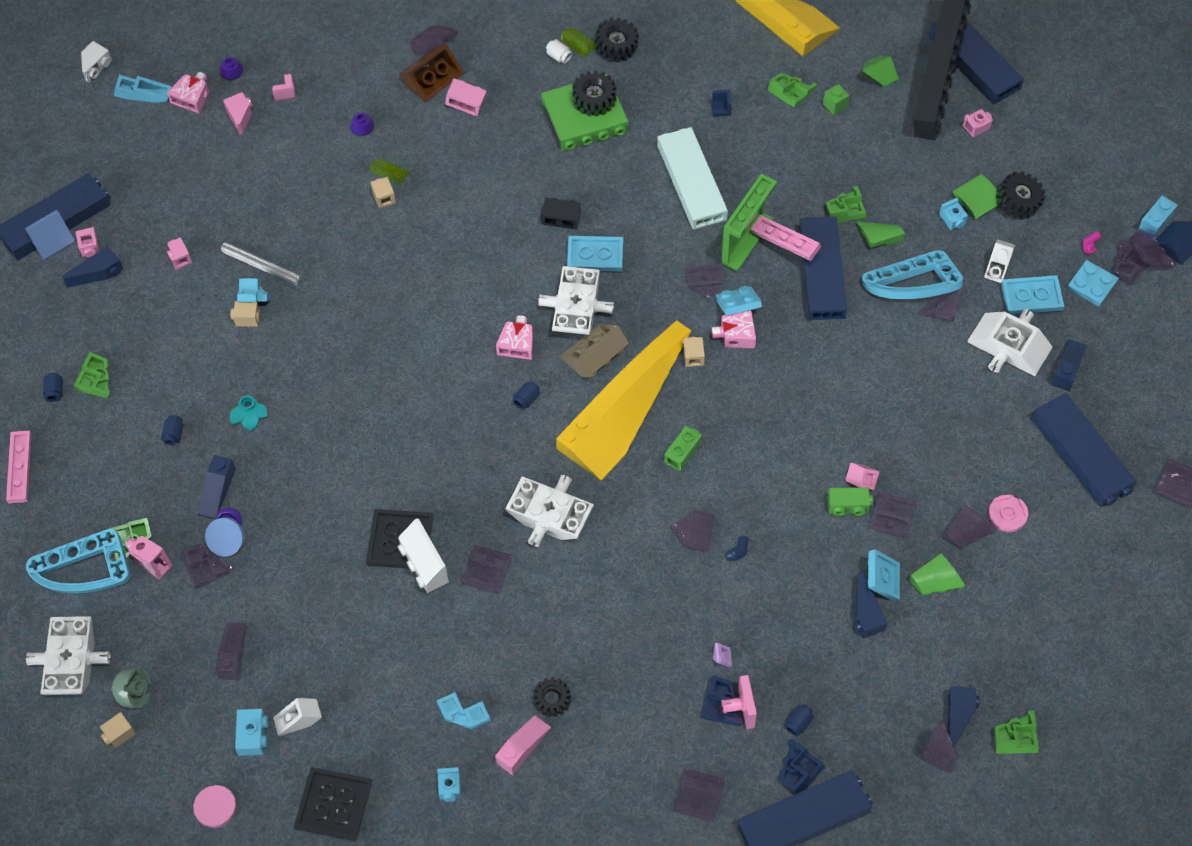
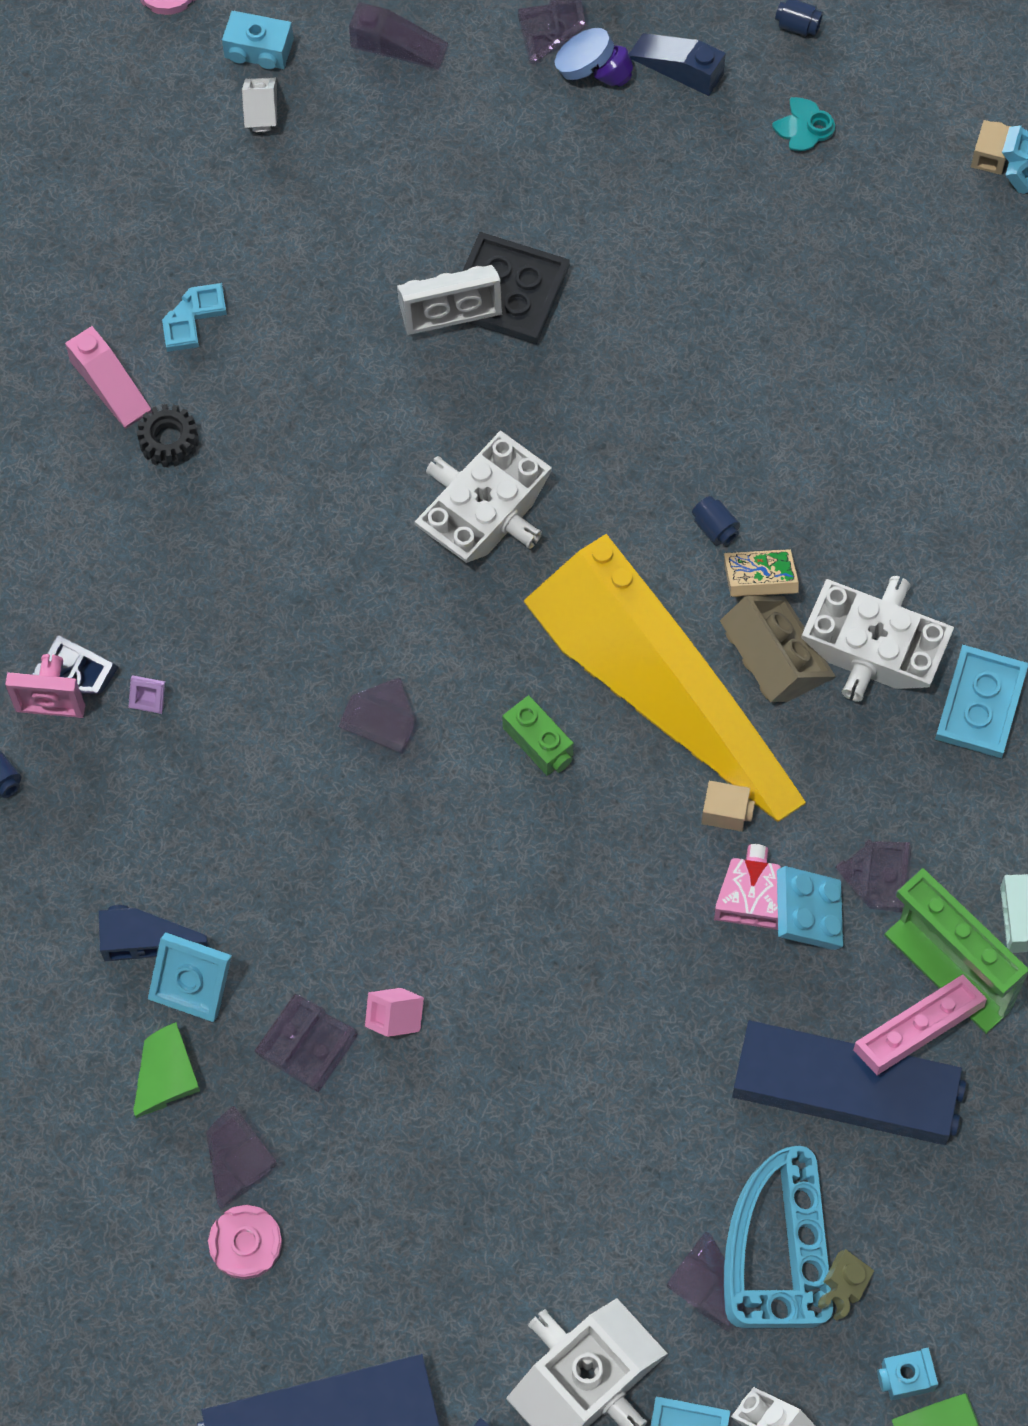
camera: 105 degrees right, 5 degrees up
black plate [294,767,373,842] -> none
medium azure brick [437,767,461,802] -> none
clear purple slope [462,545,512,594] -> none
bright pink torso [496,316,533,360] -> none
dark blue arm [726,536,748,561] -> none
bright green slope [826,186,866,223] -> none
bright green brick [828,488,873,516] -> none
bright green slope [856,222,905,248] -> none
none -> tan tile [724,549,799,597]
none -> olive plate [818,1249,874,1321]

